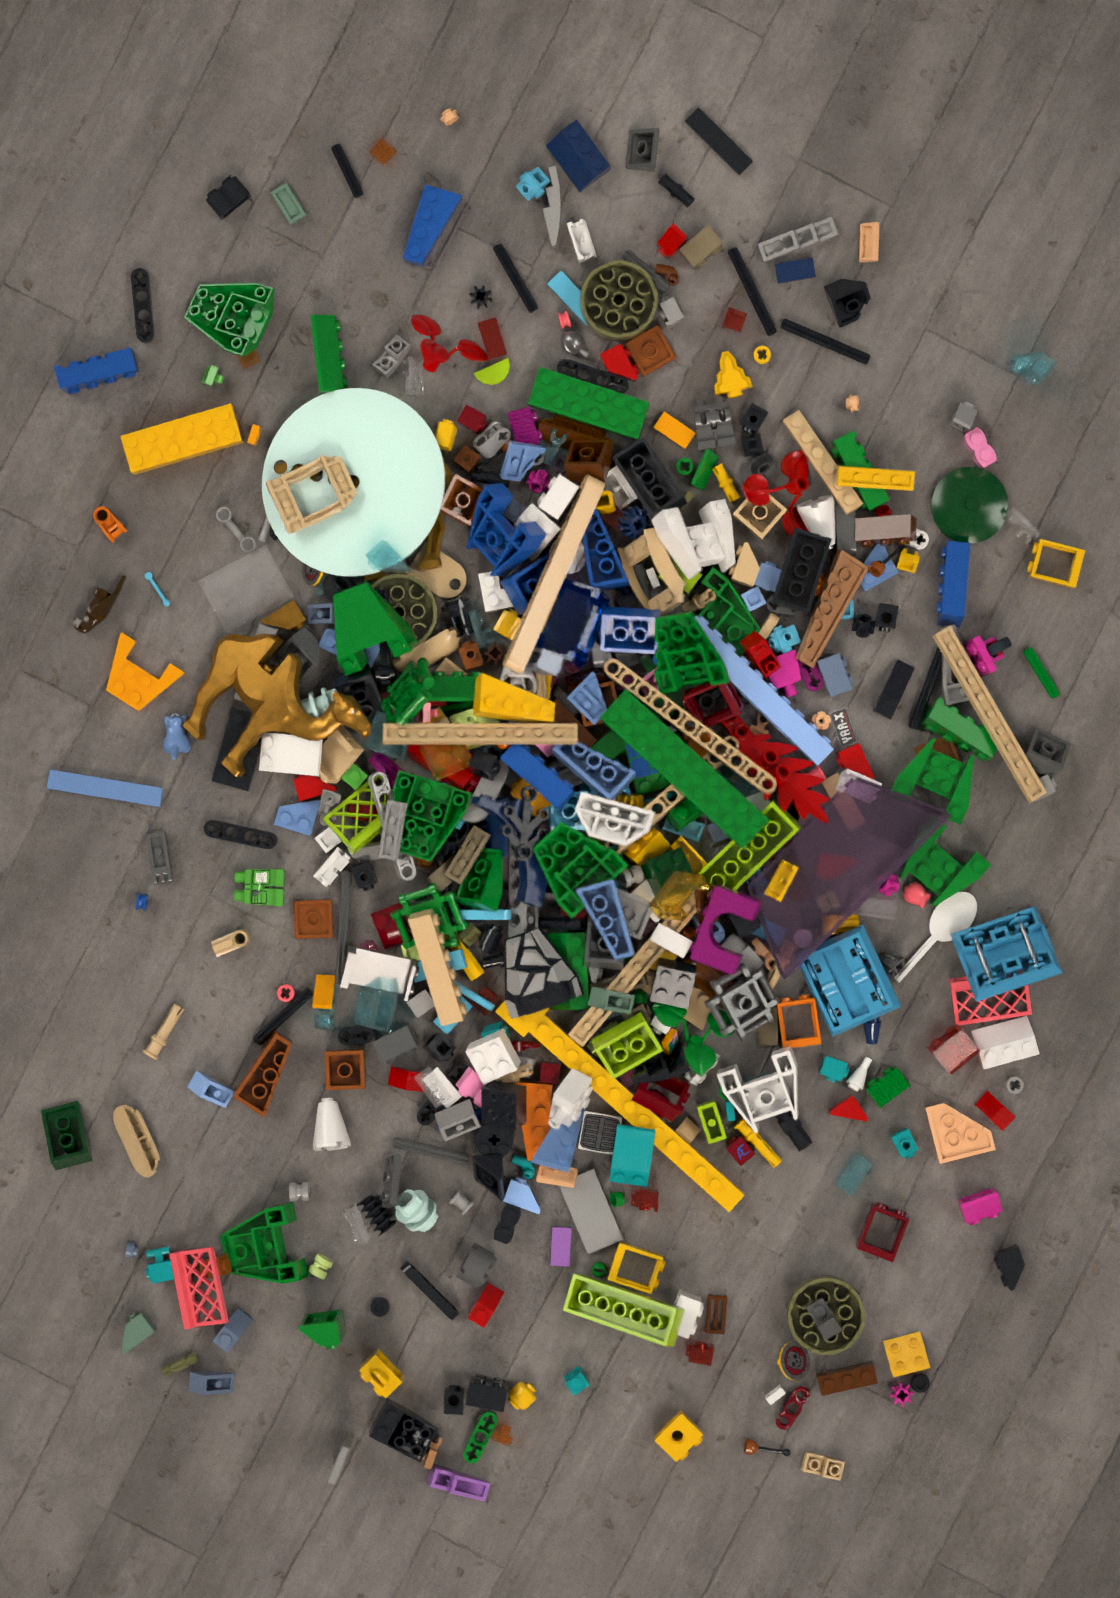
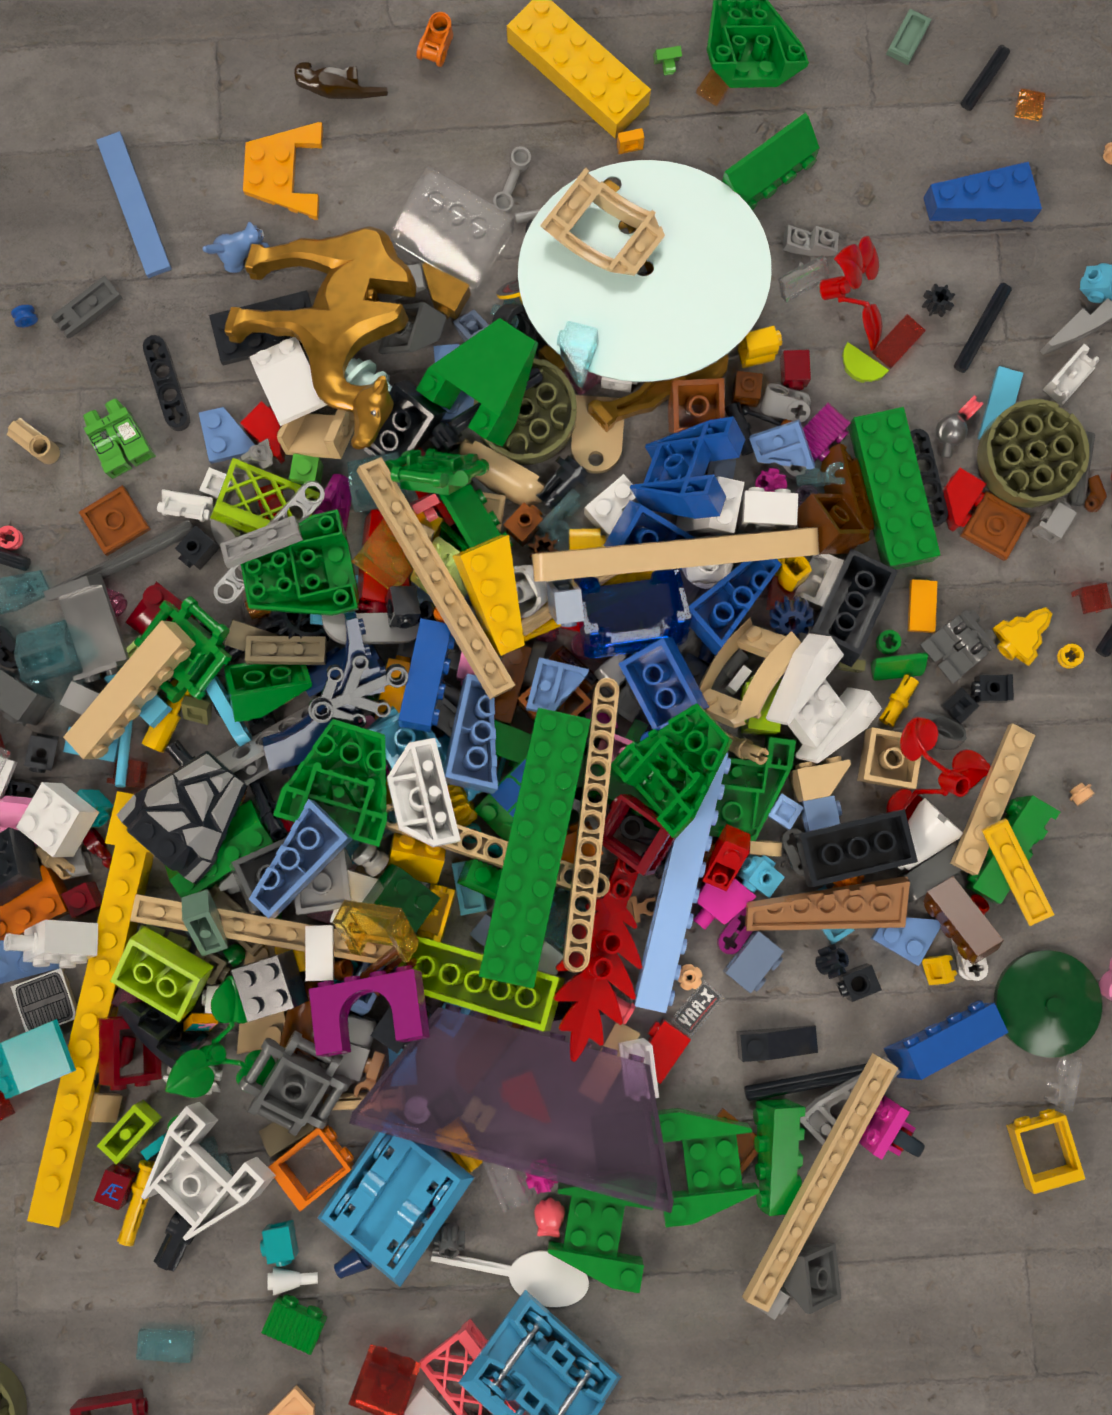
camera: 60 degrees right, 5 degrees down
medium azure hinge [145,572,170,607] -> none
light orange tile [313,974,336,1009] -> none
black brick [478,924,504,954] -> none
yellow hinge [764,859,799,902] -> none
red slope [828,1094,868,1122] -> none
dark orange hinge [868,544,906,578] -> none
teal brick [890,1127,919,1159] -> none
green axle [1023,647,1060,699] -> none

